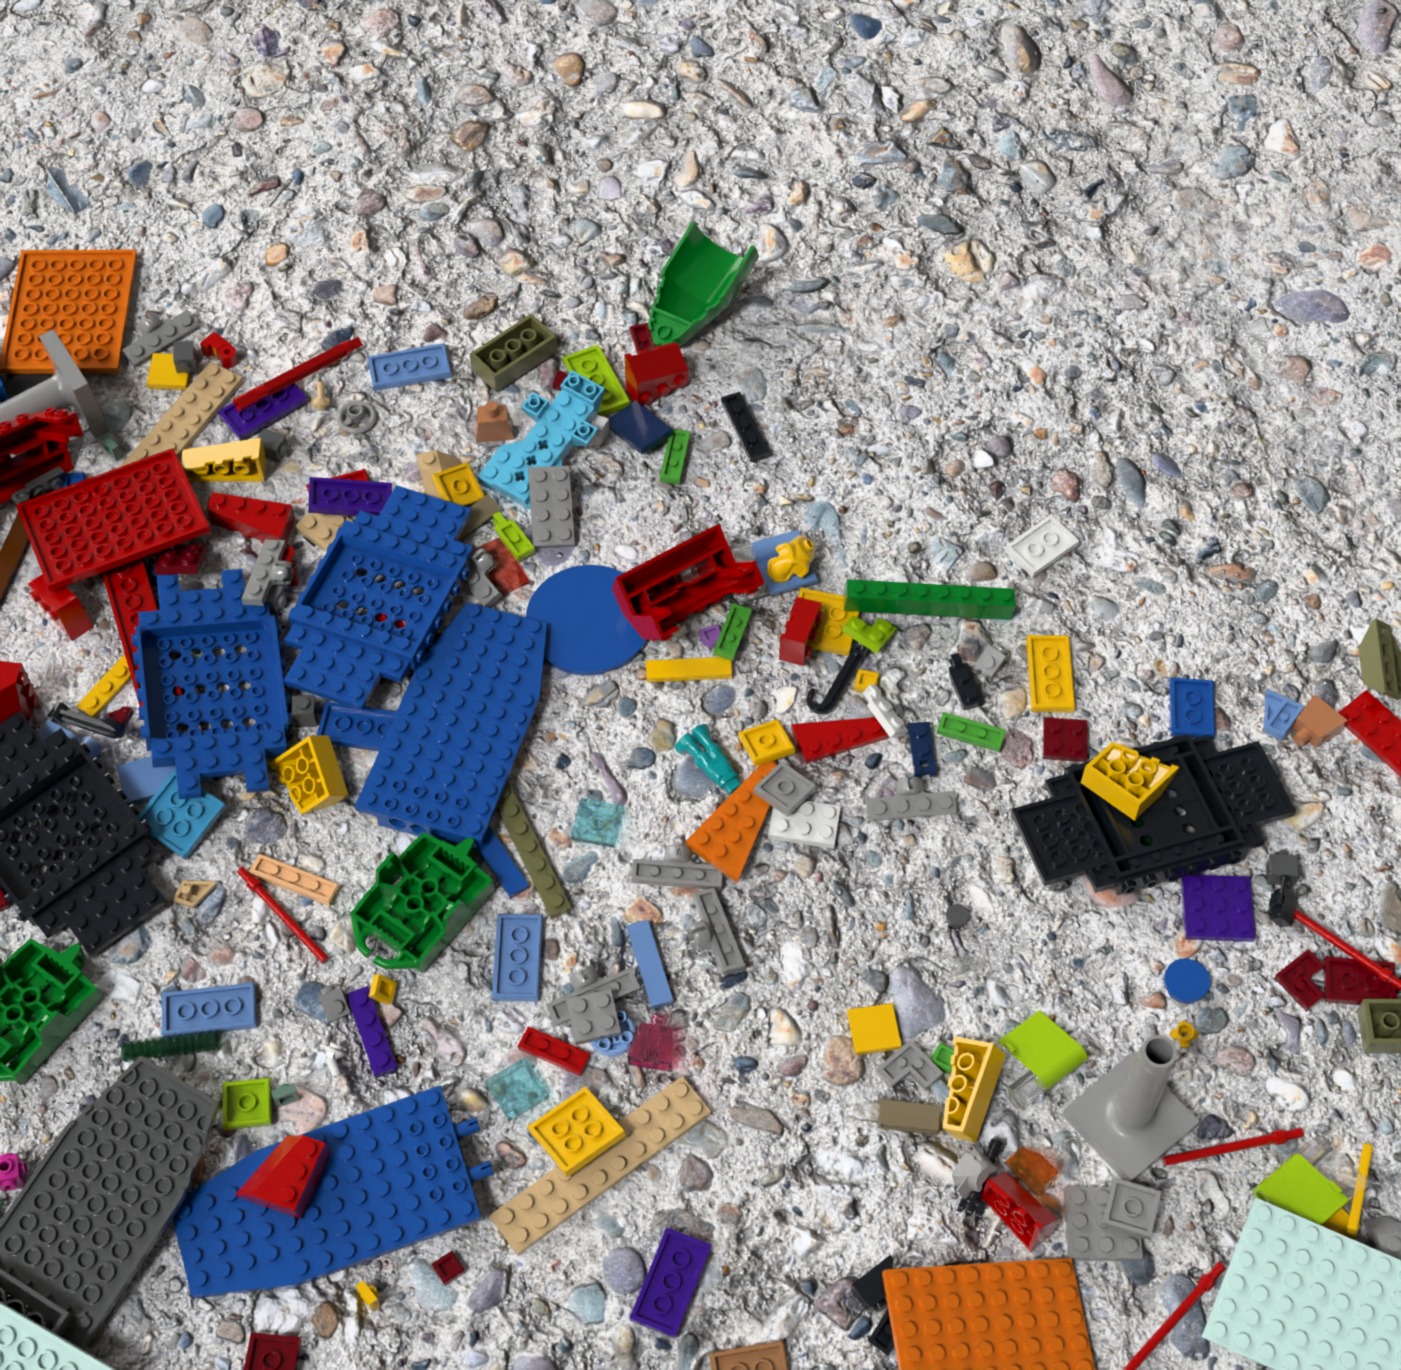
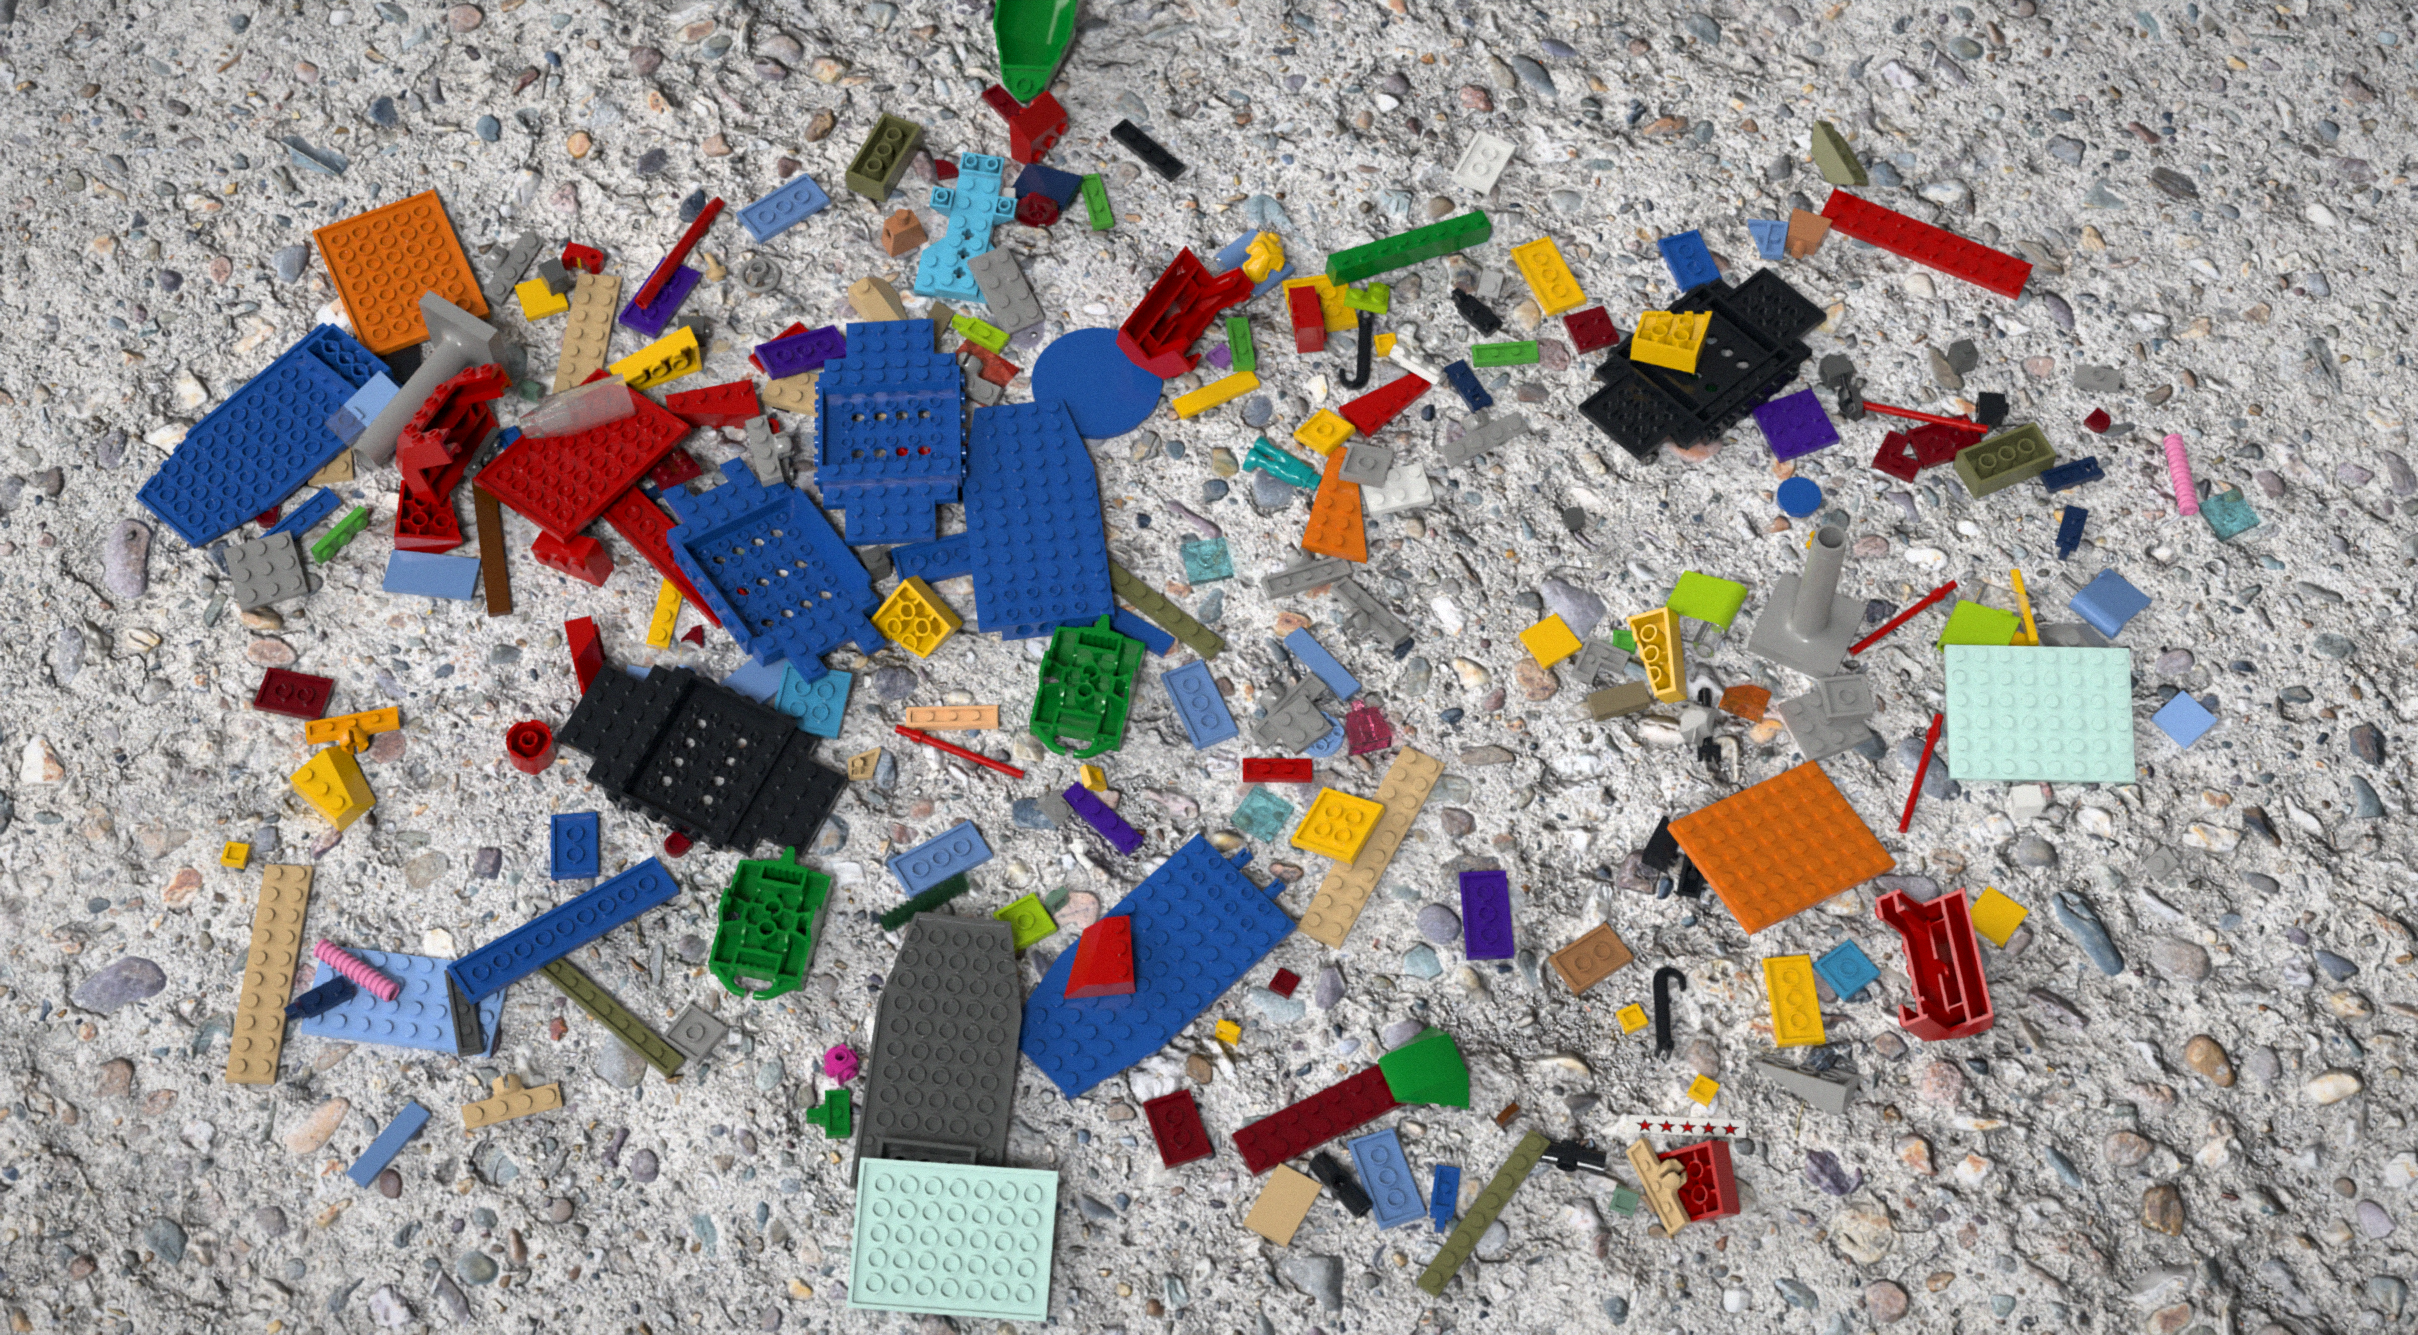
camera: 25 degrees left, 0 degrees up
black piece [48,702,126,739] -> none
yellow tile [431,462,485,507] -> none
lime plate [562,345,630,416] -> none
red wedge [981,1172,1058,1252] -> none
none -> clear piece [519,372,636,439]
none -> dark red plate [1016,192,1058,228]

